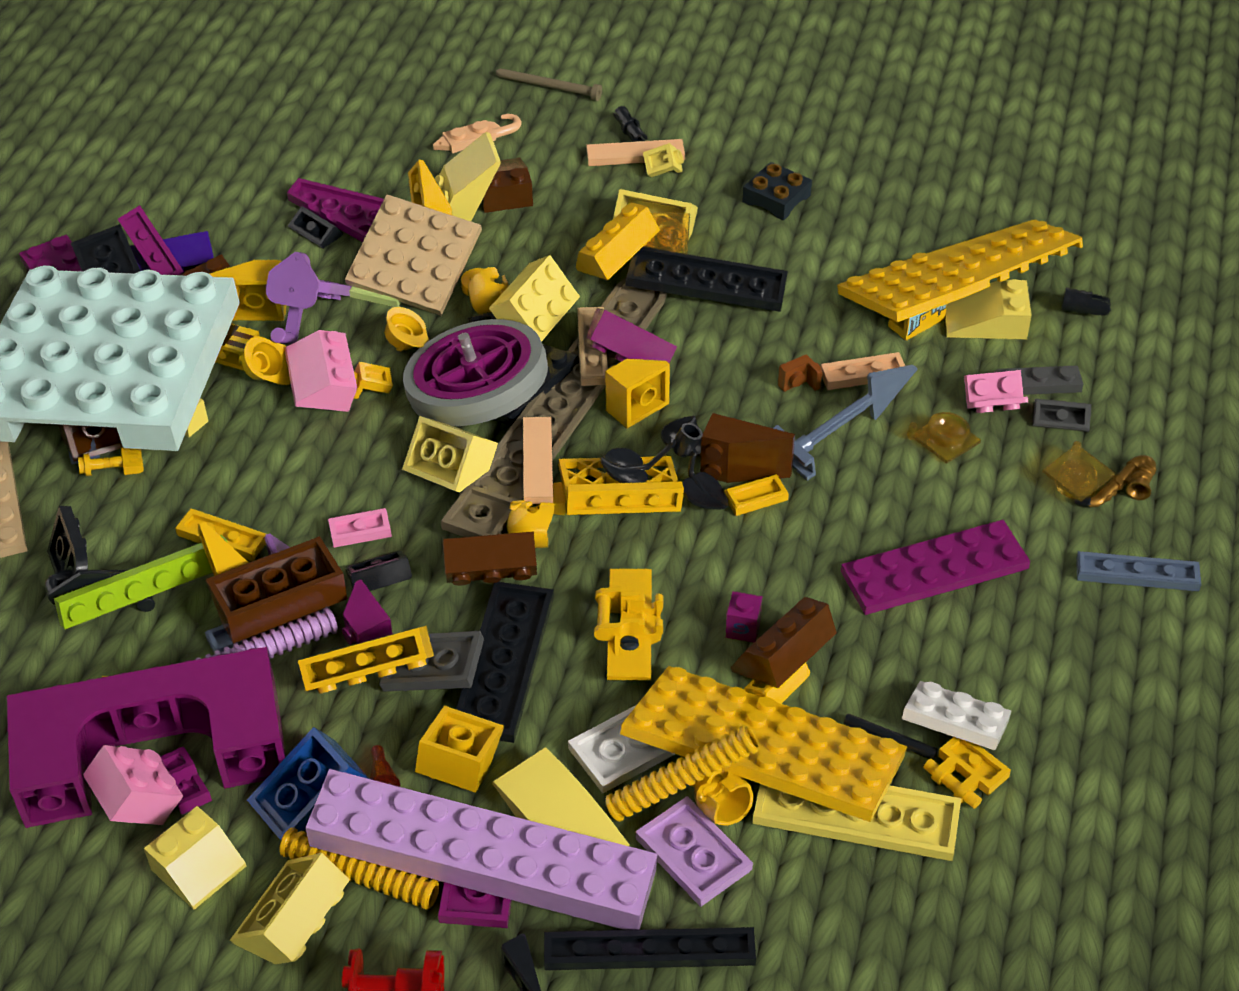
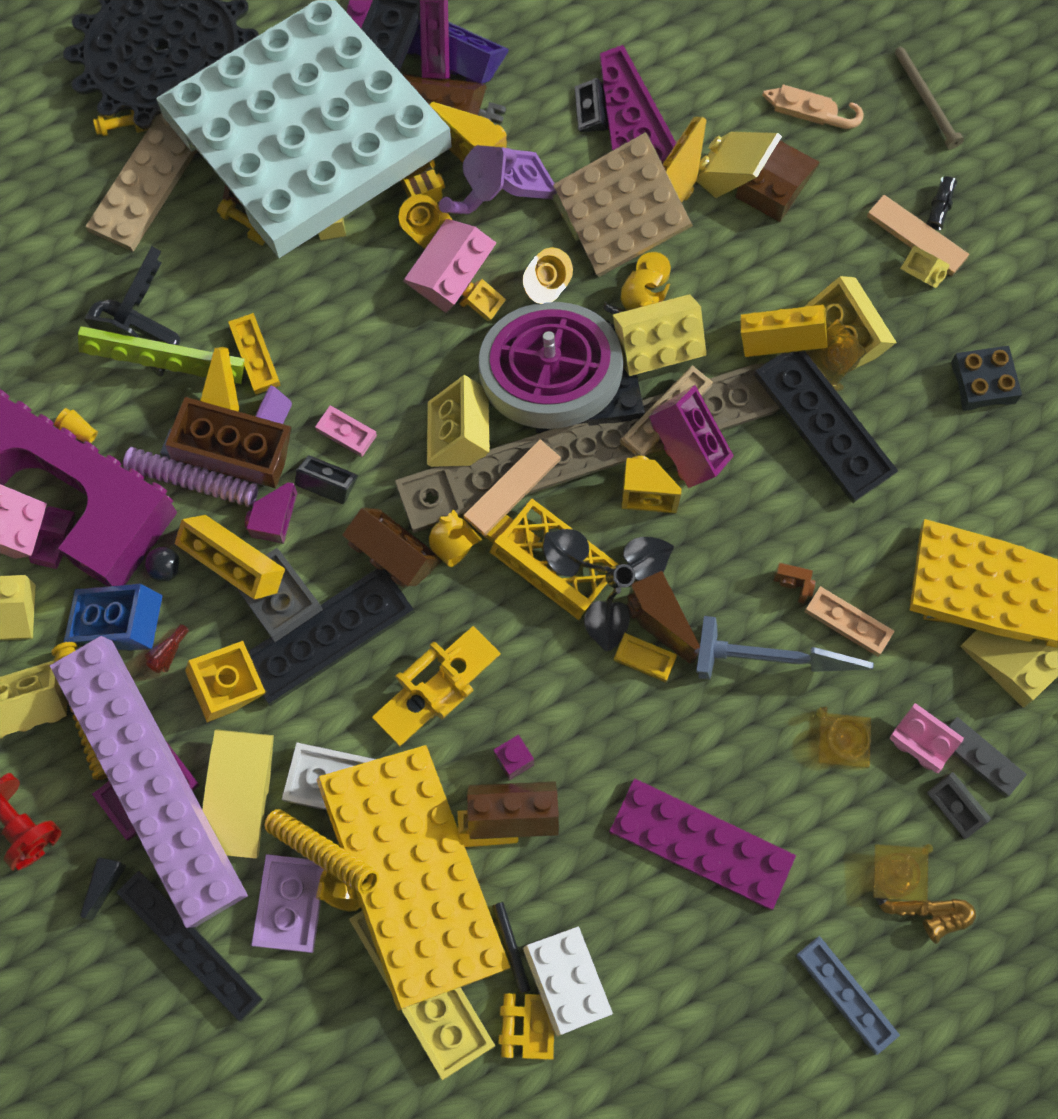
camera: 45 degrees right, 25 degrees up
none -> black piece [145,547,180,582]

